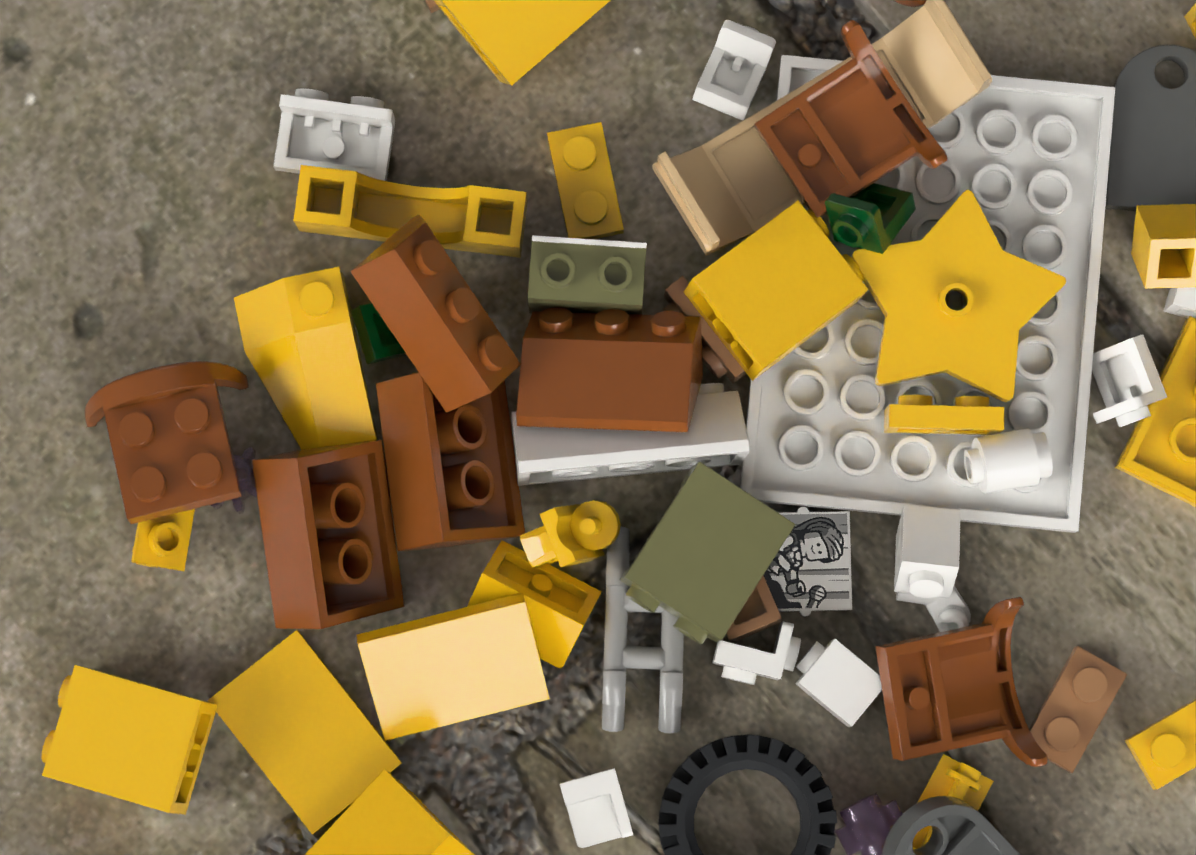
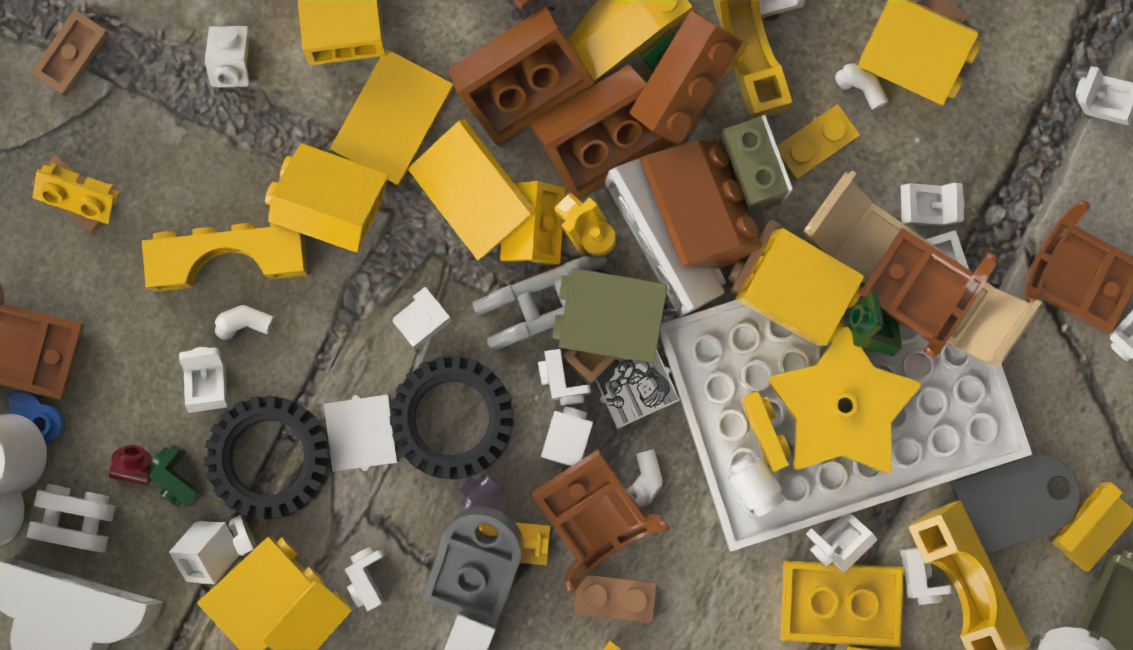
camera: 70 degrees right, 0 degrees up
white brick [894,504,960,599] -> none
none -> white arm [835,63,889,110]

